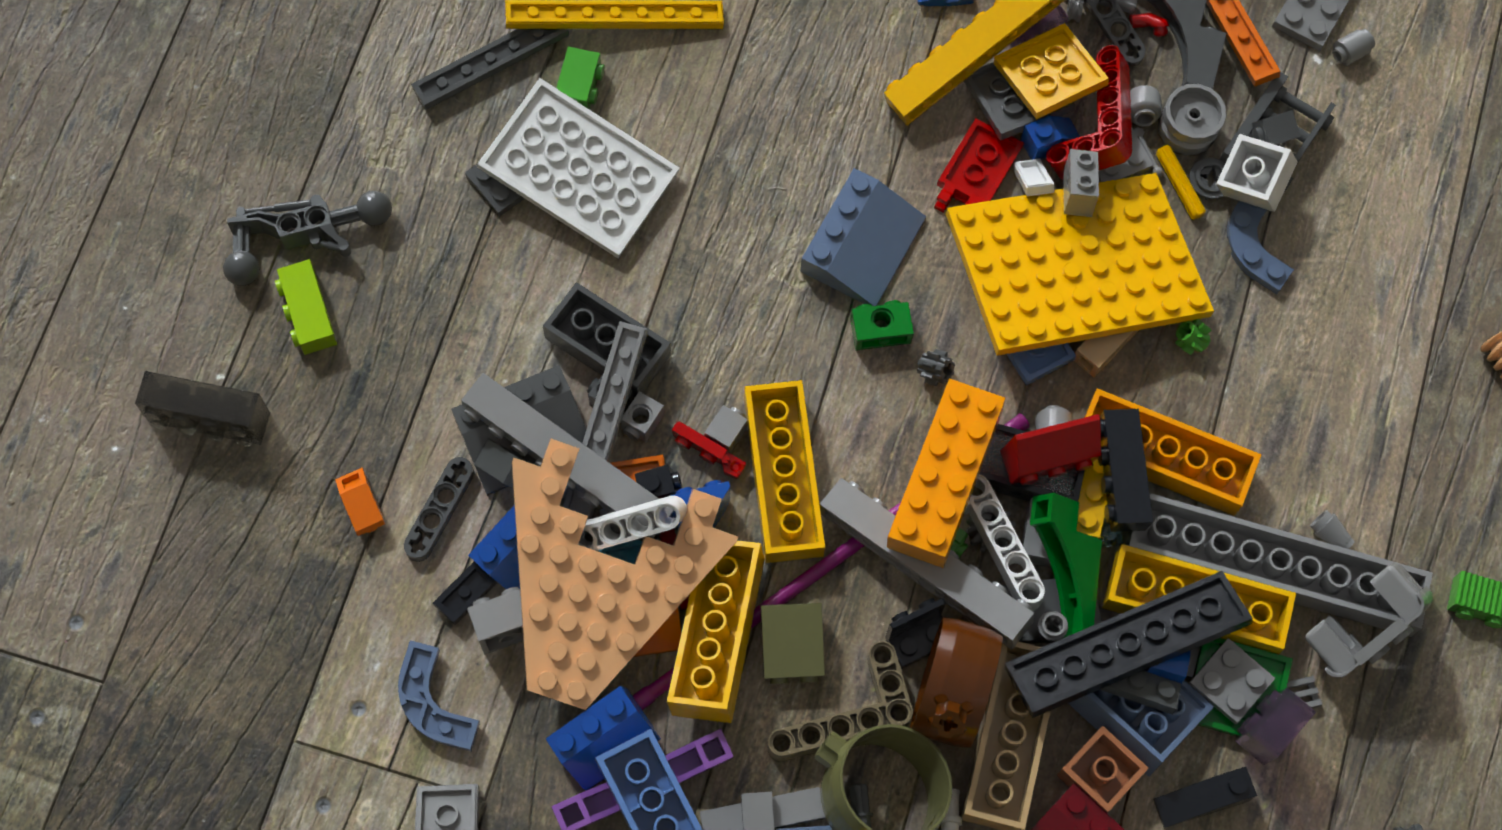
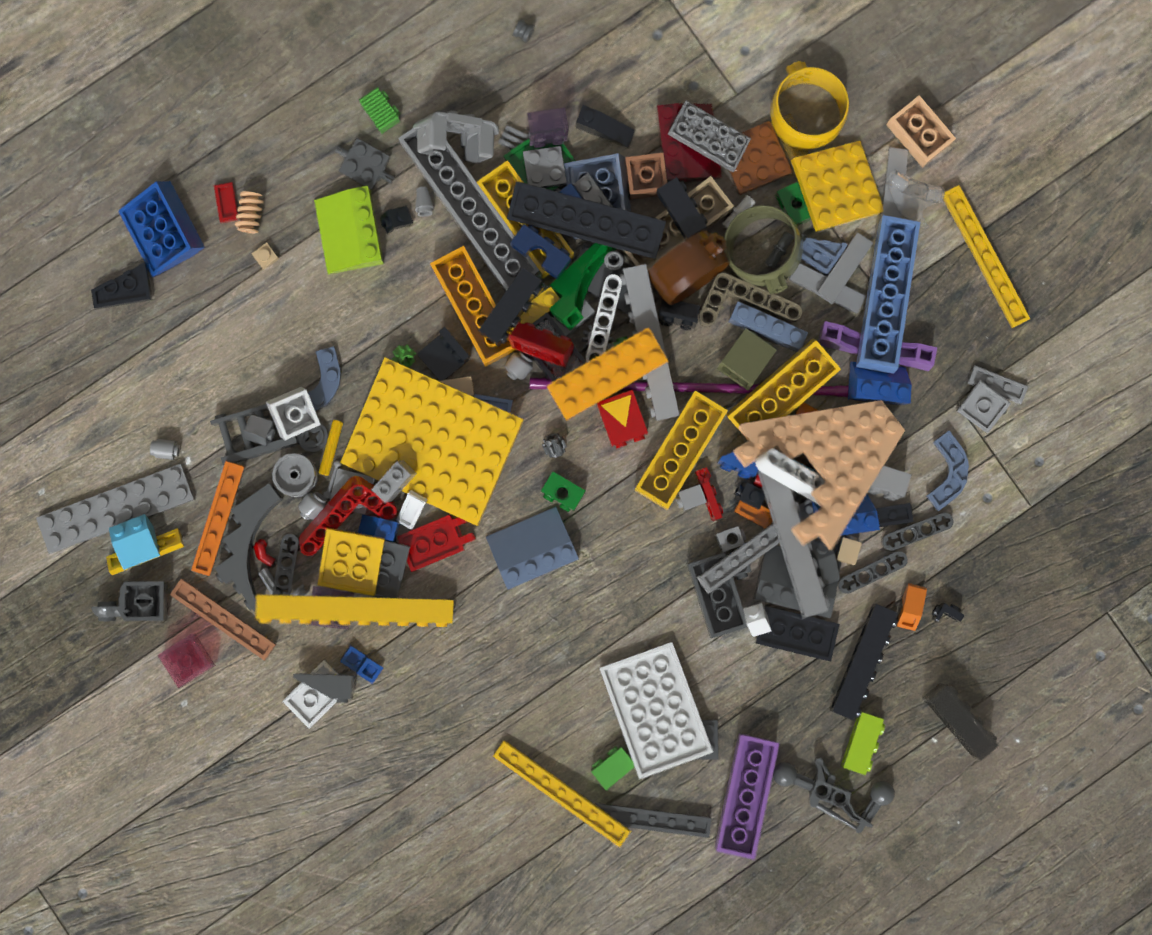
camera: 140 degrees left, 15 degrees up
none -> tan plate [252,243,279,270]
none -> lime slope [314,186,384,274]
none -> dark grey plate [335,138,395,190]
none -> black bracket [380,206,413,234]
none -> black bracket [418,327,470,381]
none -> dark blue arch [510,225,571,280]
none -> red brick [596,390,648,449]
none -> black brick [656,178,708,240]
none -> medium lavender brick [714,733,779,860]
none -> sand blue brick [728,302,808,352]
none -> white brick [743,603,771,637]
none -> black plate [755,606,840,662]
none -> black brick [829,604,898,721]
none -> tan brick [835,535,862,565]
none -> dark grey beam [881,513,954,551]
none -> black bracket [931,603,965,622]

